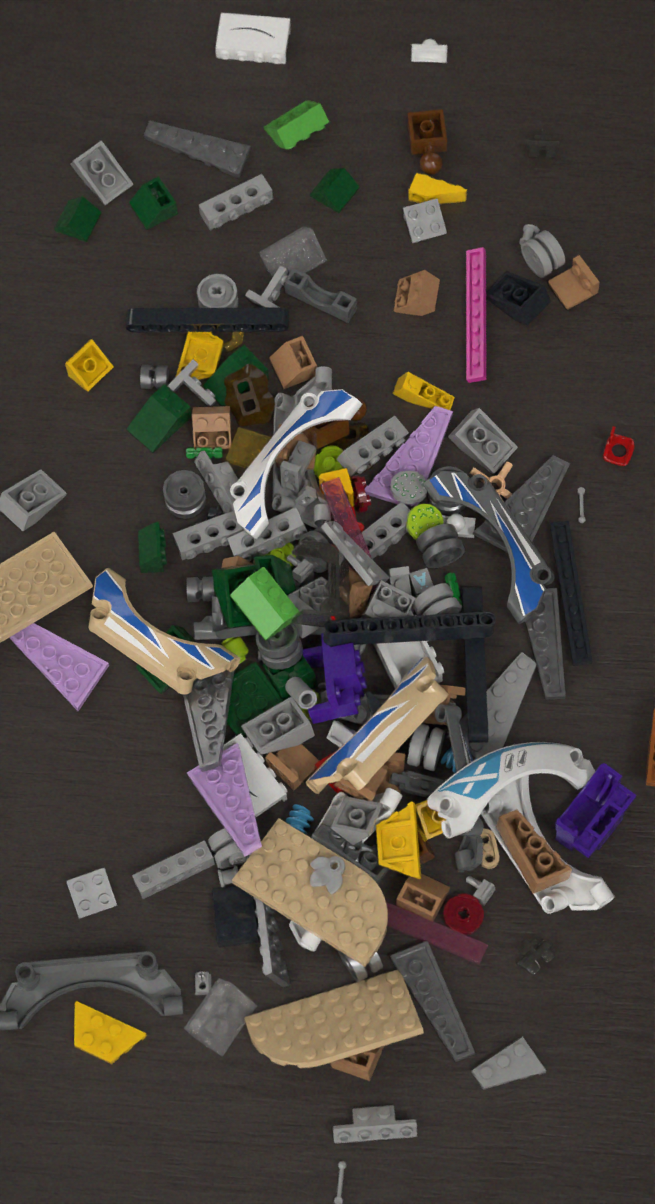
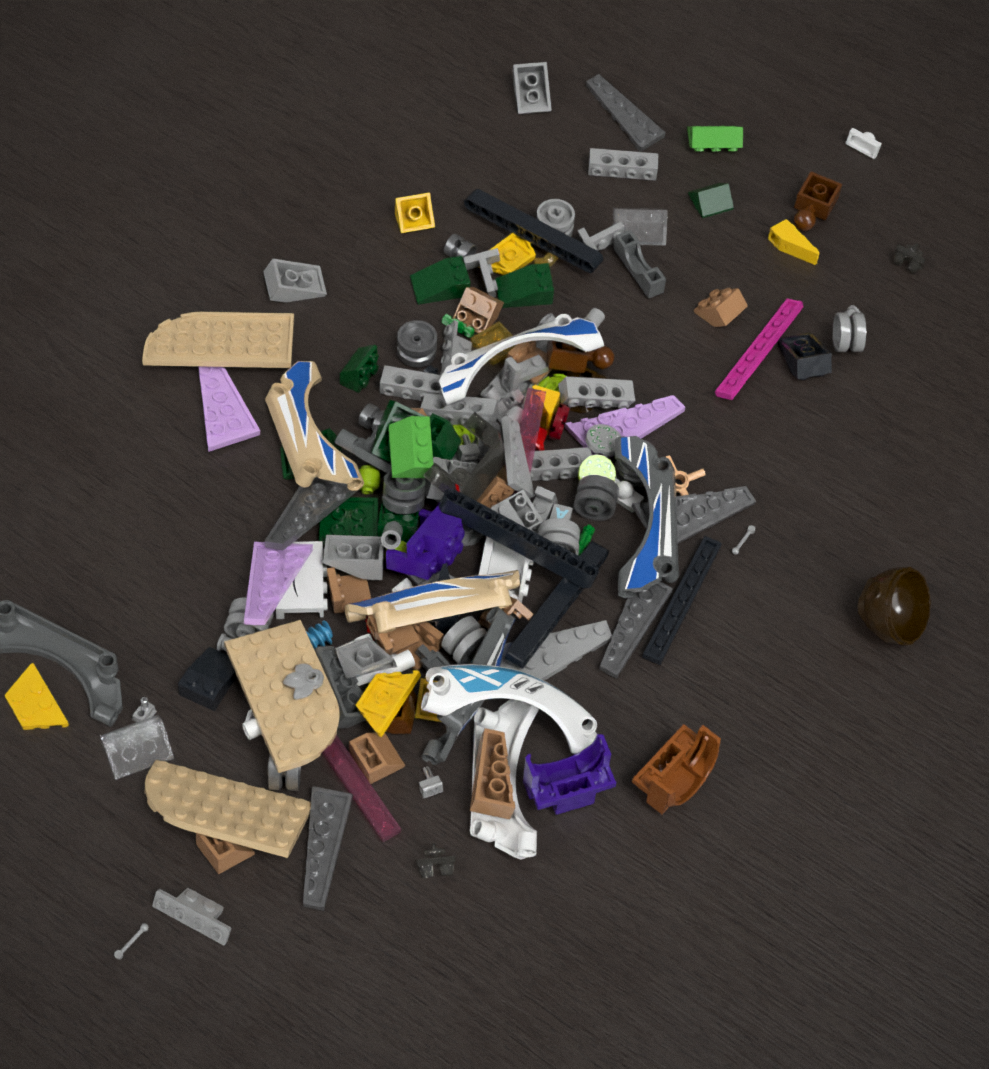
camera: 25 degrees right, 10 degrees down
dark green slope [54,196,101,242] -> none
light grey hinge [66,868,117,919] -> none
dark green slope [129,176,178,230] -> none
light grey brick [132,841,215,899] -> none
white panel [216,13,291,64] -> none
dark brown piece [224,364,275,426] -> none
flat silver wing [253,896,290,987] -> none
medium nougat slope [269,336,317,389] -> none
yellow slope [393,372,455,410] -> none
light grey hinge [403,199,447,243] -> none
dark red plate [444,894,484,935] -> none
light grey slope [448,408,518,474] -> none
light grey wing [472,1037,546,1089] -> none
tan plate [481,829,499,869] -> none
medium nougat bracket [548,255,600,309] -> none
red piece [603,426,635,466] -> none

